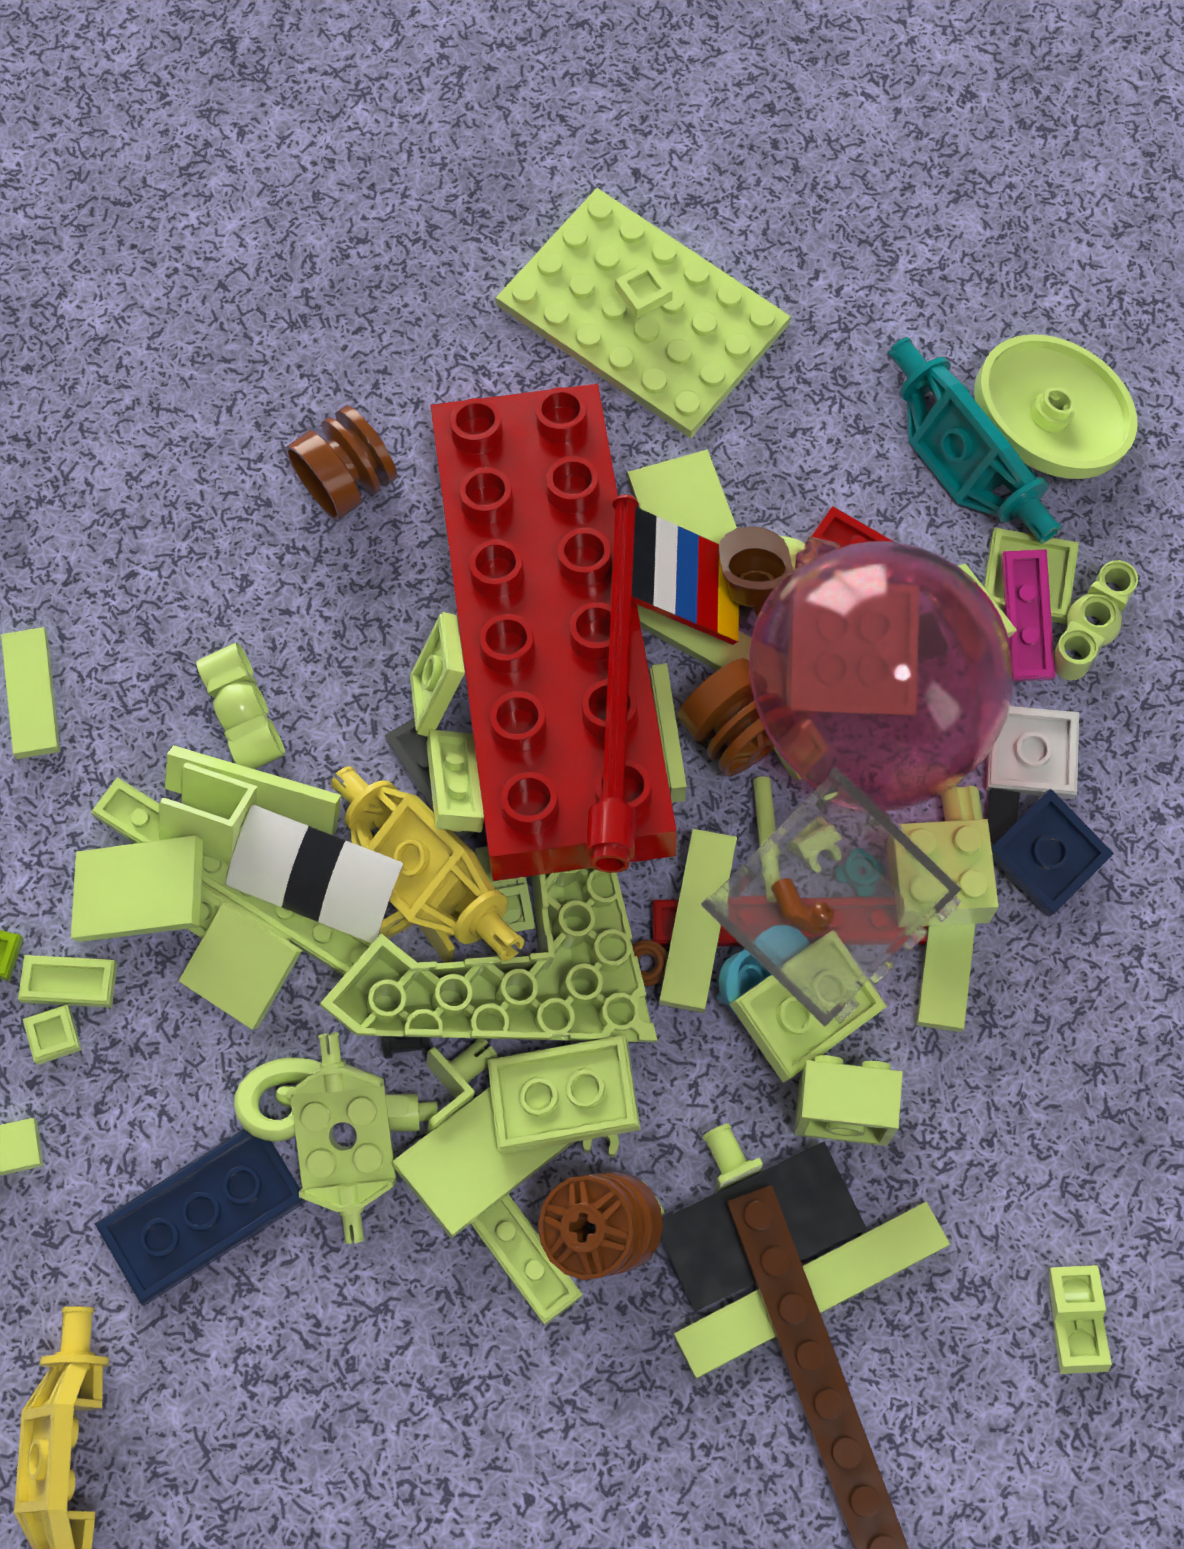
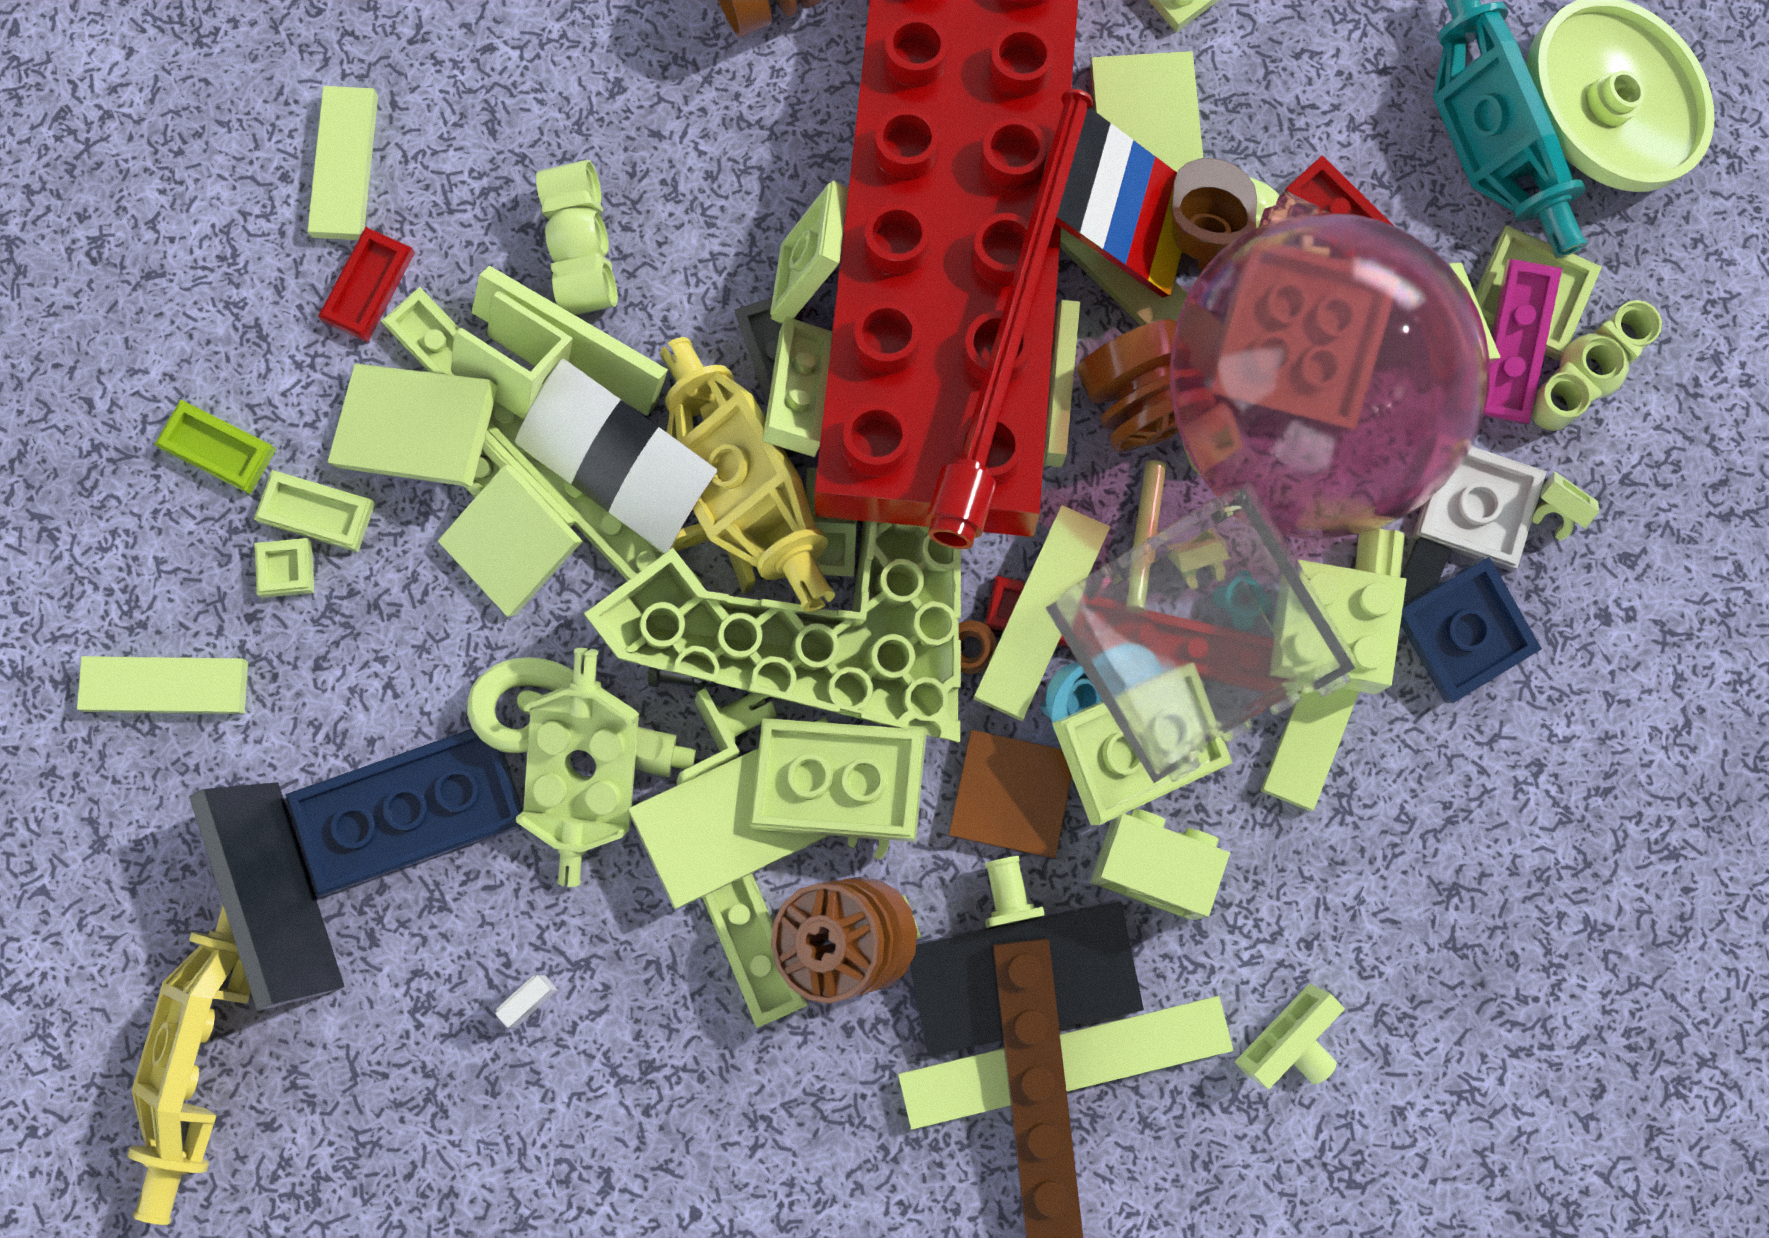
camera: 10 degrees right, 10 degrees up
dark orange arm [771,878,834,934] -> none
yellowish green slope [1049,1265,1112,1374] -> none
none -> black tile [189,782,345,1011]
none -> red tile [318,227,415,342]
none -> white tile [495,975,558,1028]
none -> dark orange tile [948,730,1072,860]
none -> yellowish green tile [1235,983,1345,1090]
none -> yellowish green tile [1532,471,1599,541]

